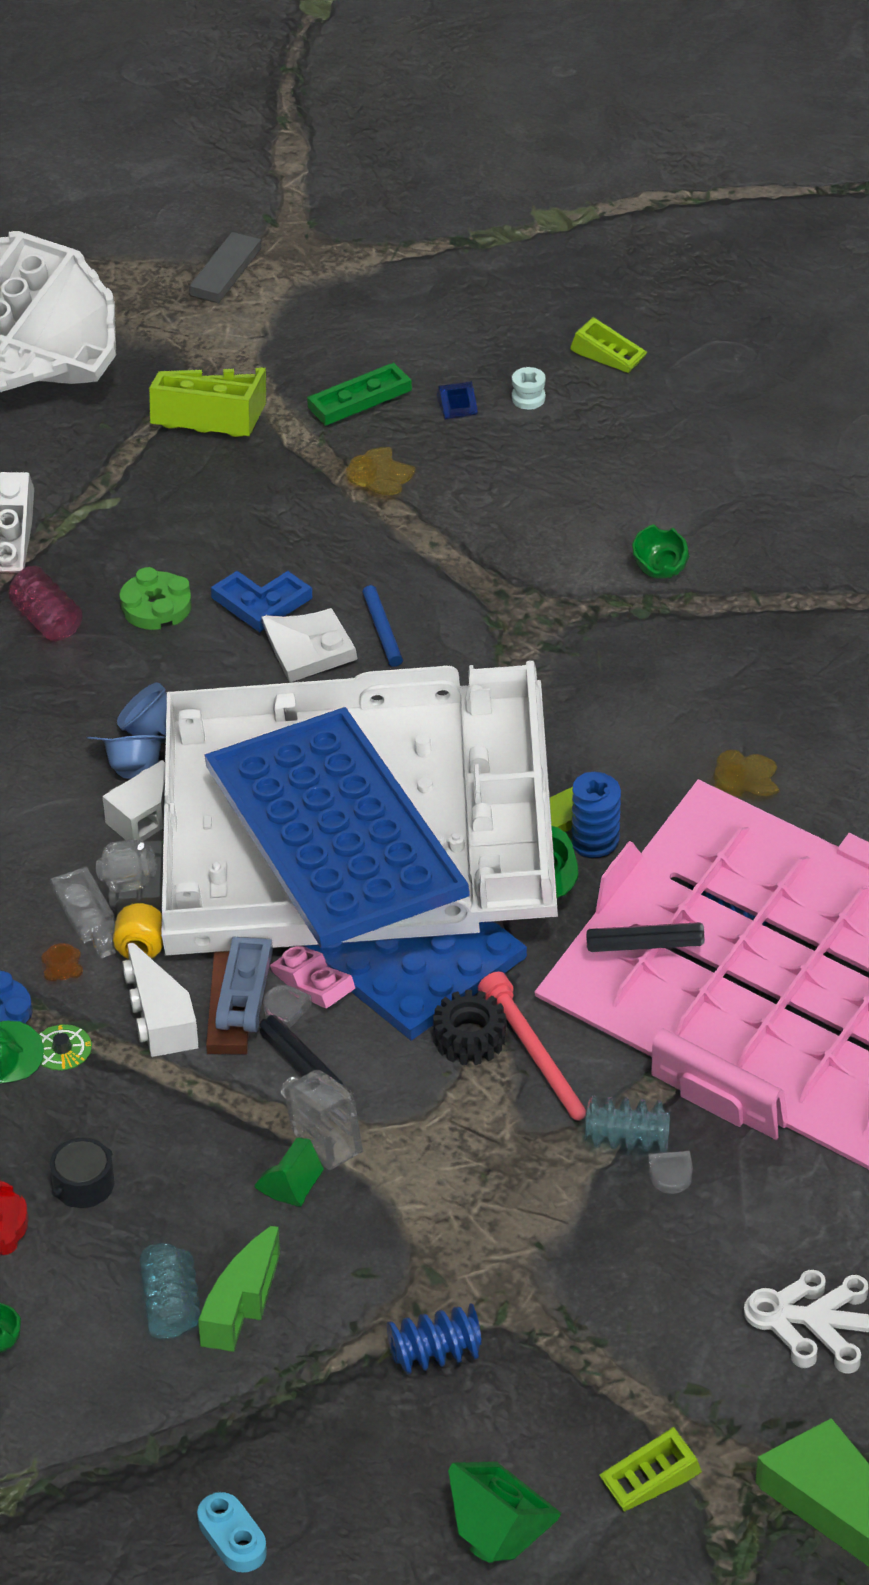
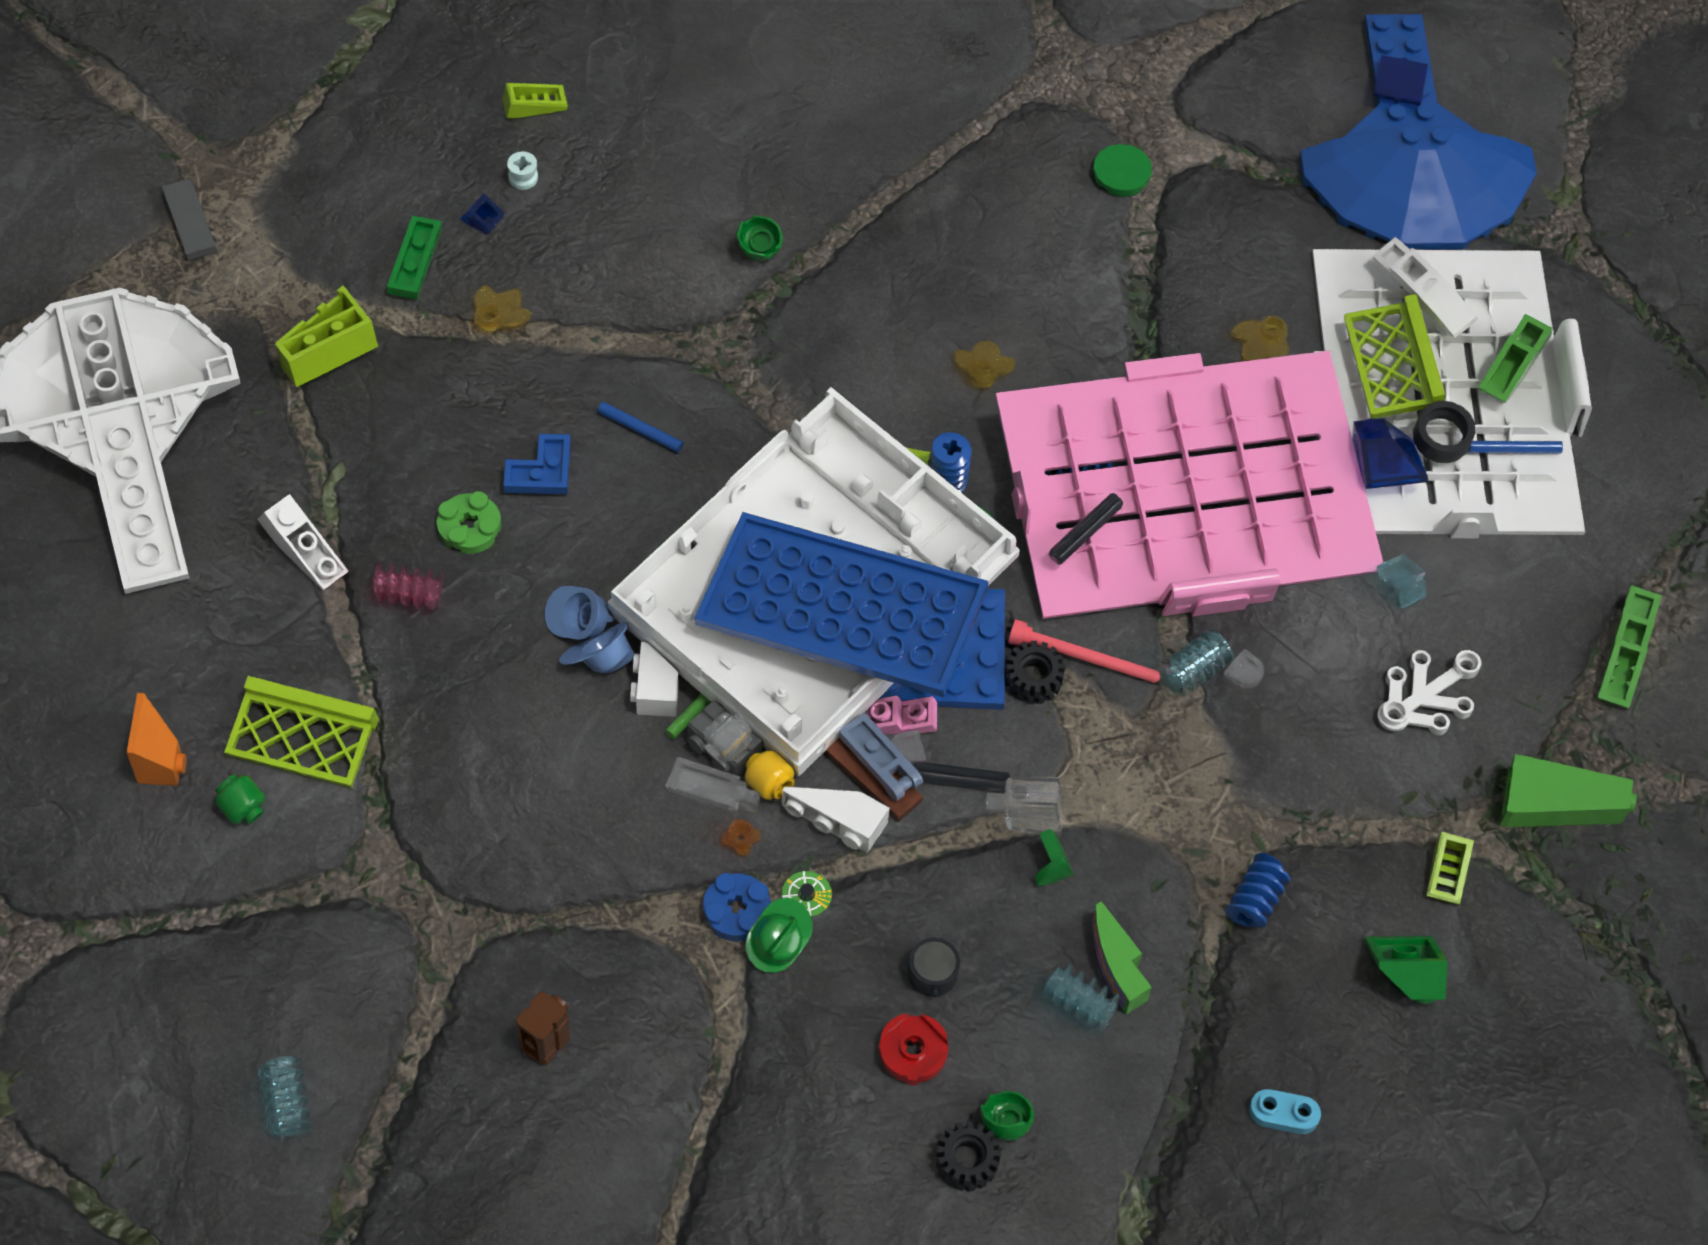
camera: 50 degrees left, 15 degrees up
white plate [261,608,358,683] -> none

